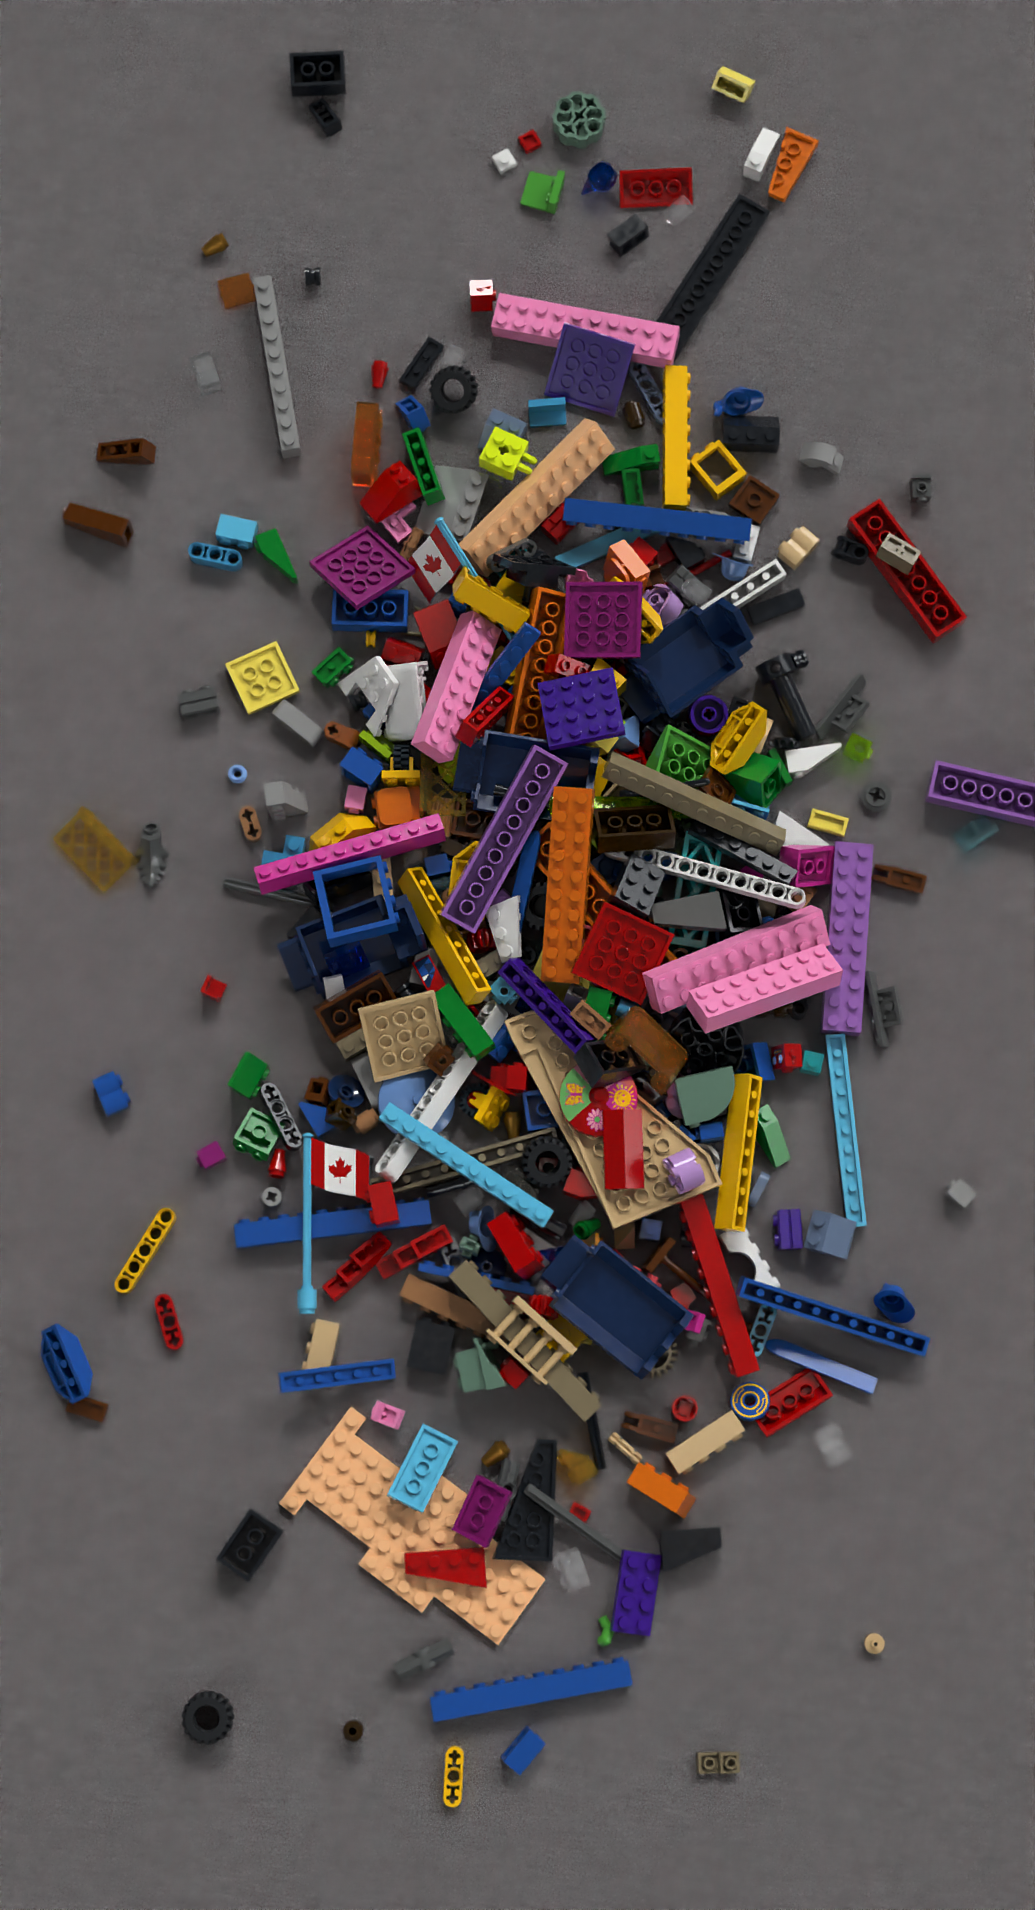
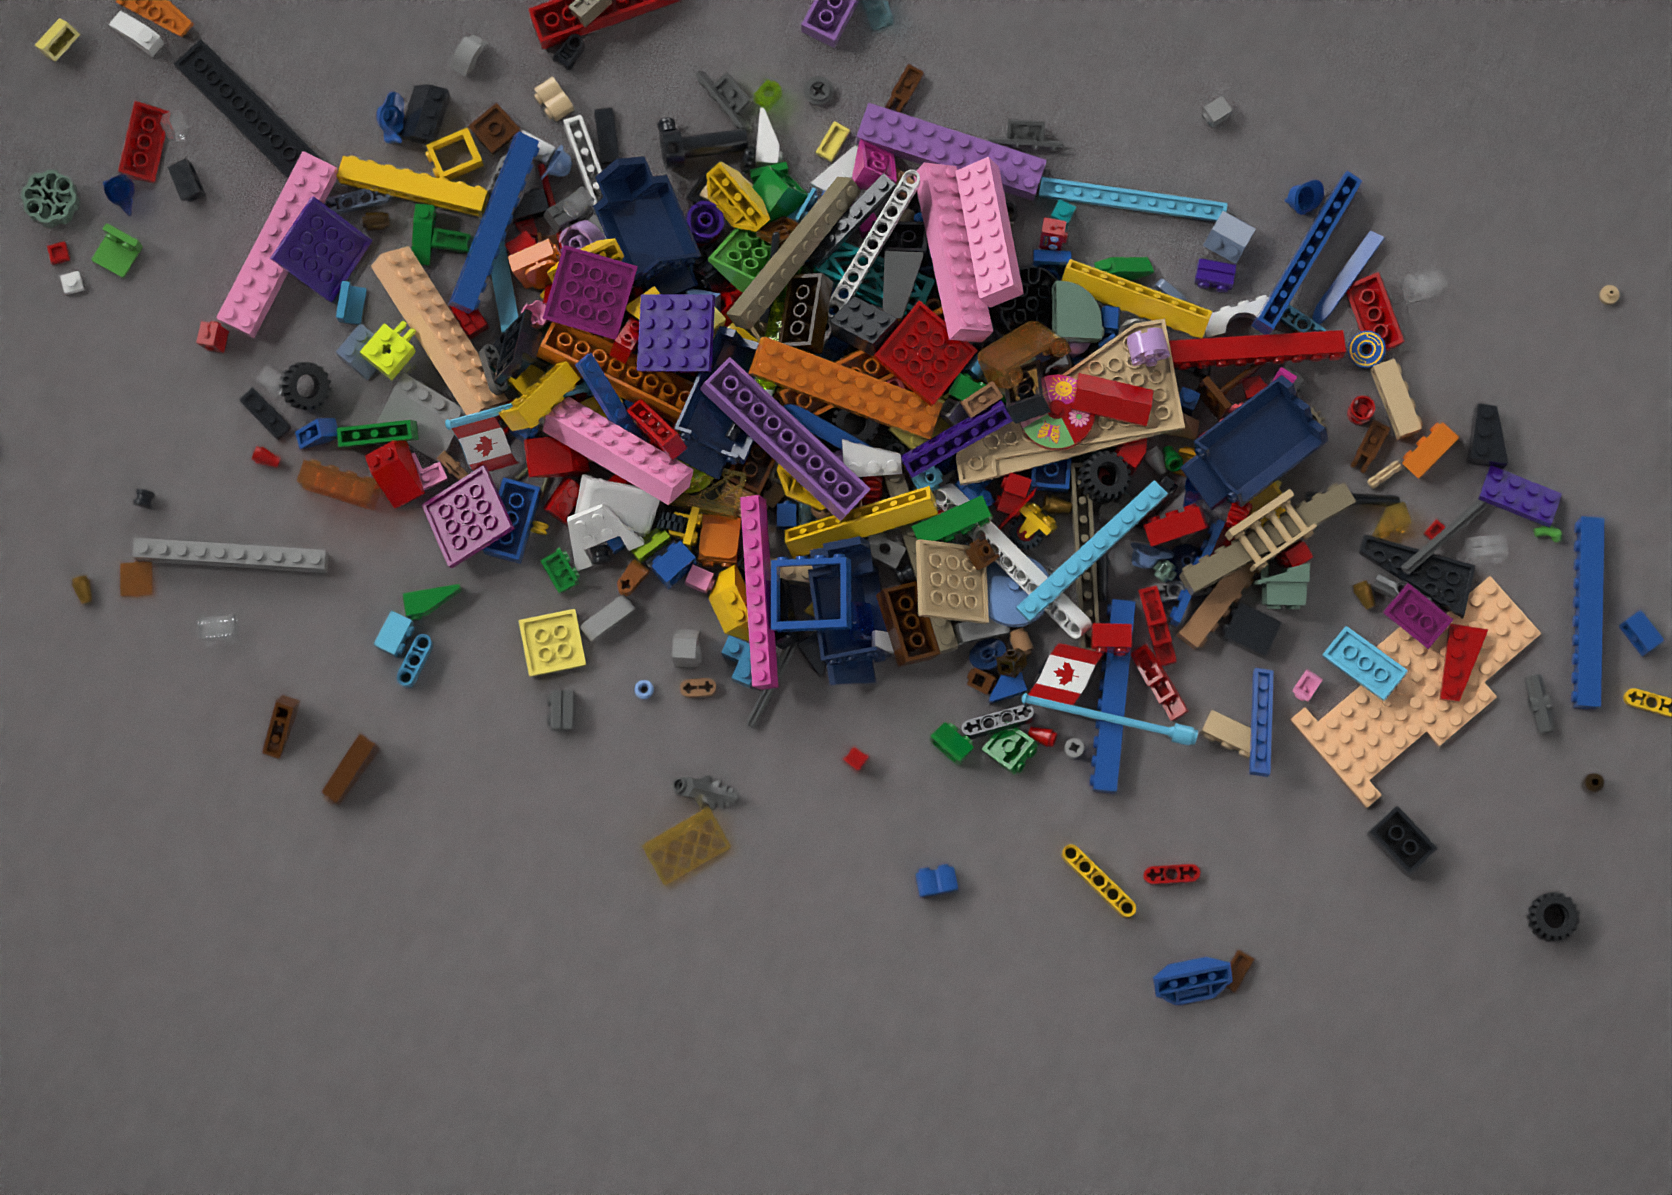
camera: 75 degrees left, 0 degrees up
magenta brick [195,1140,227,1170] -> none
slope [412,954,446,993] -> none

